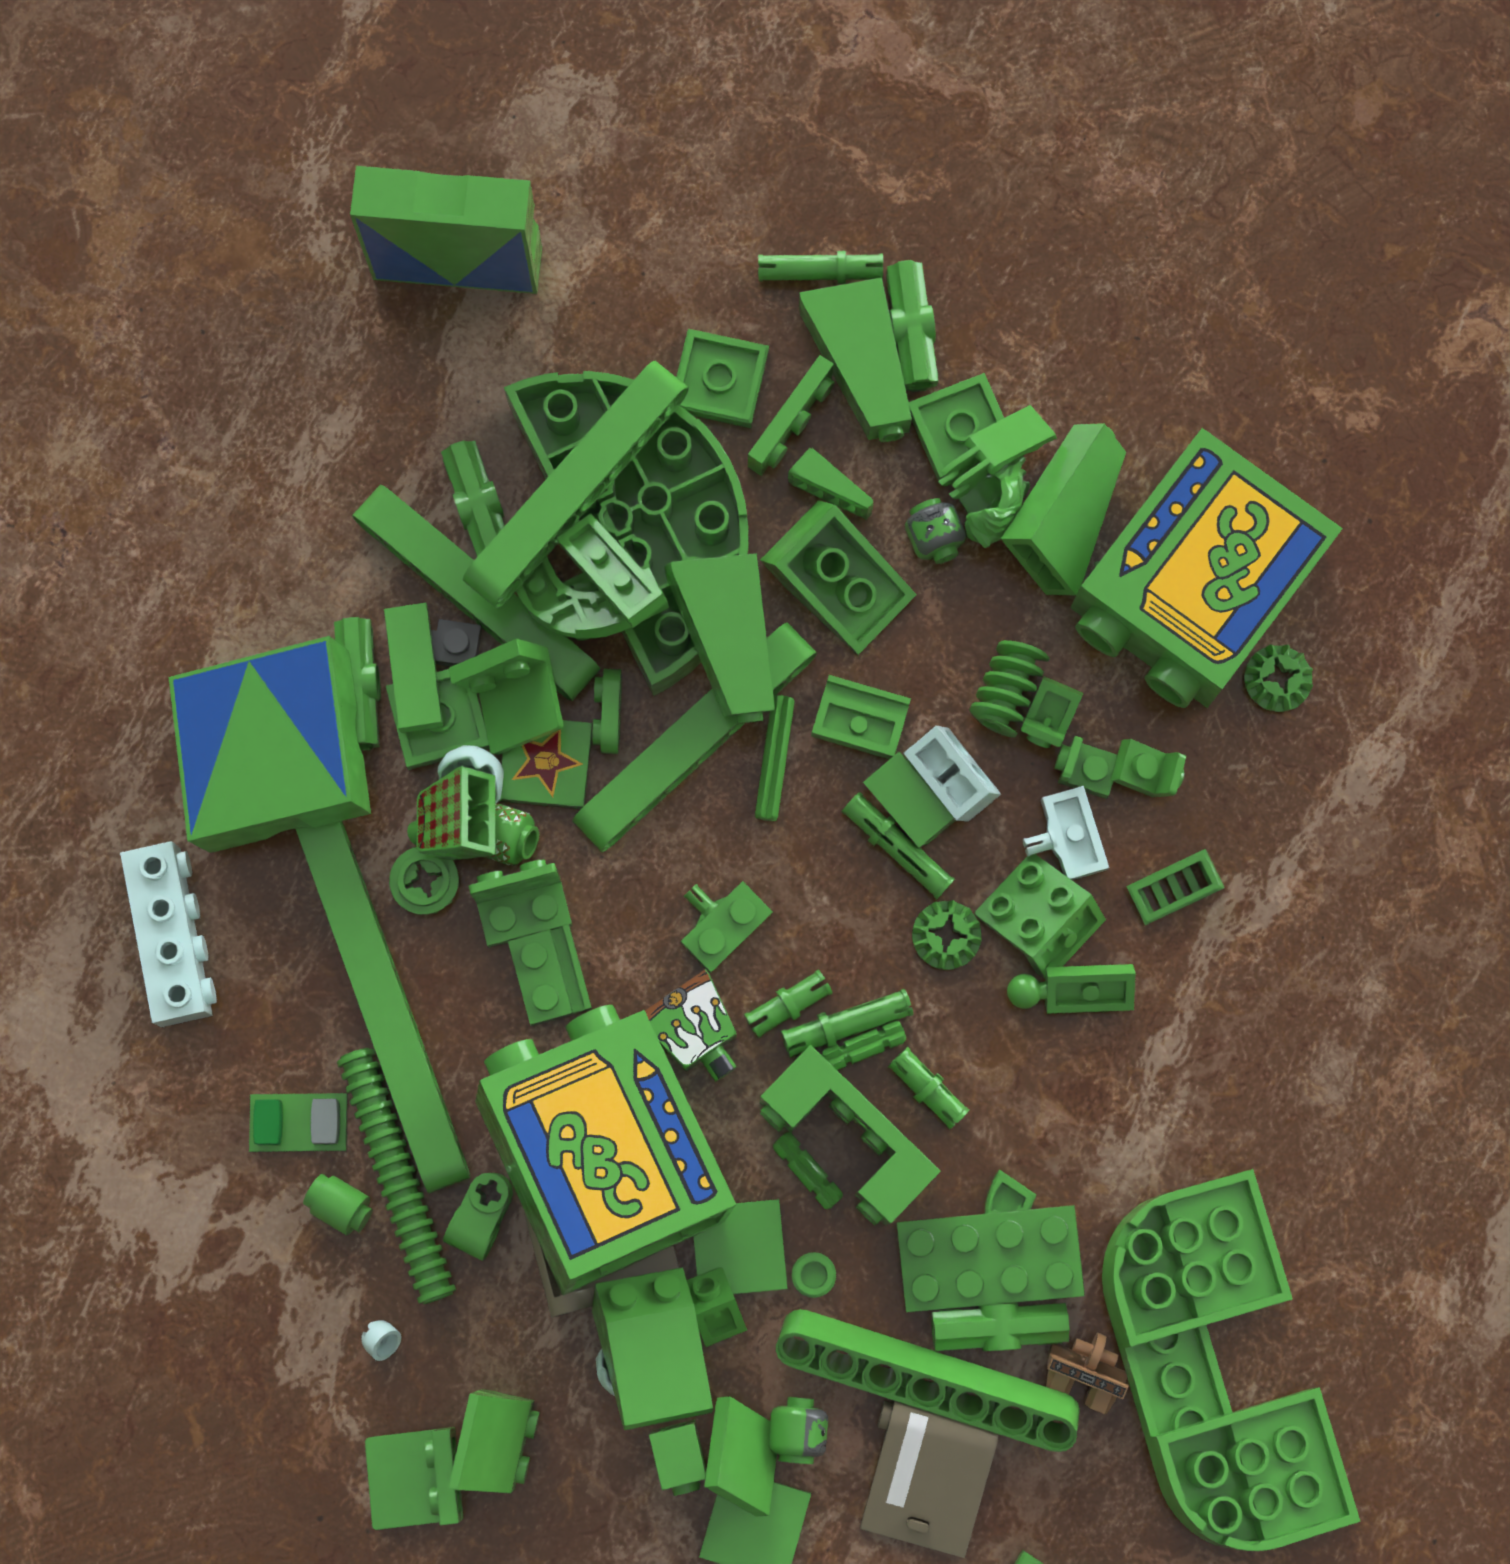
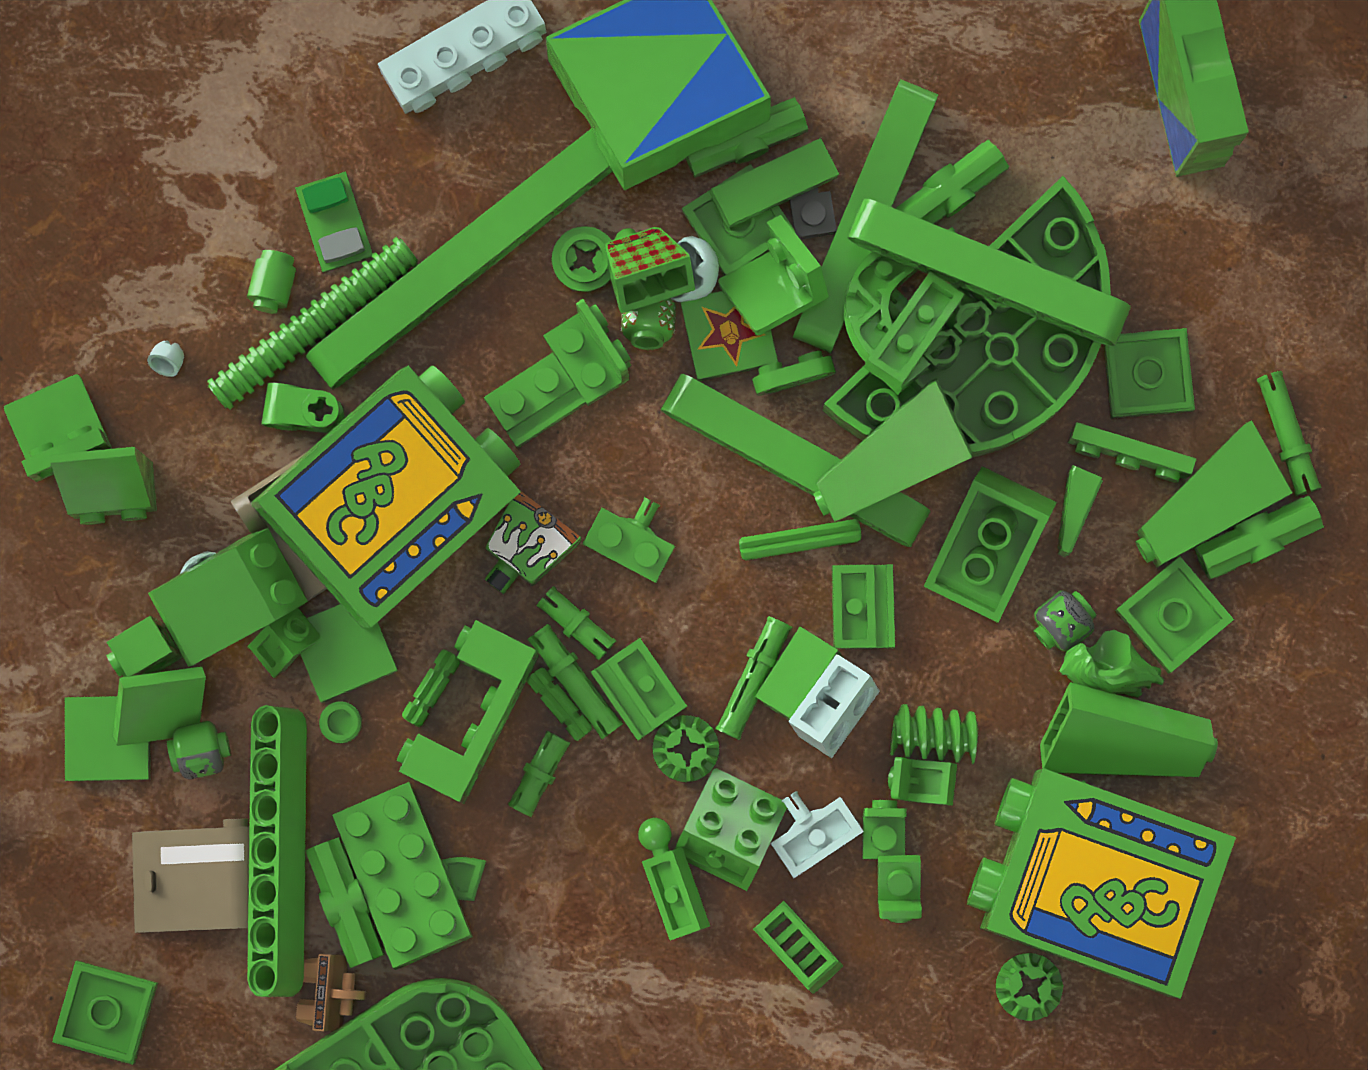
camera: 75 degrees right, 5 degrees up
bright green arm [938,405,1057,499] -> none
none -> bright green plate [591,638,688,741]

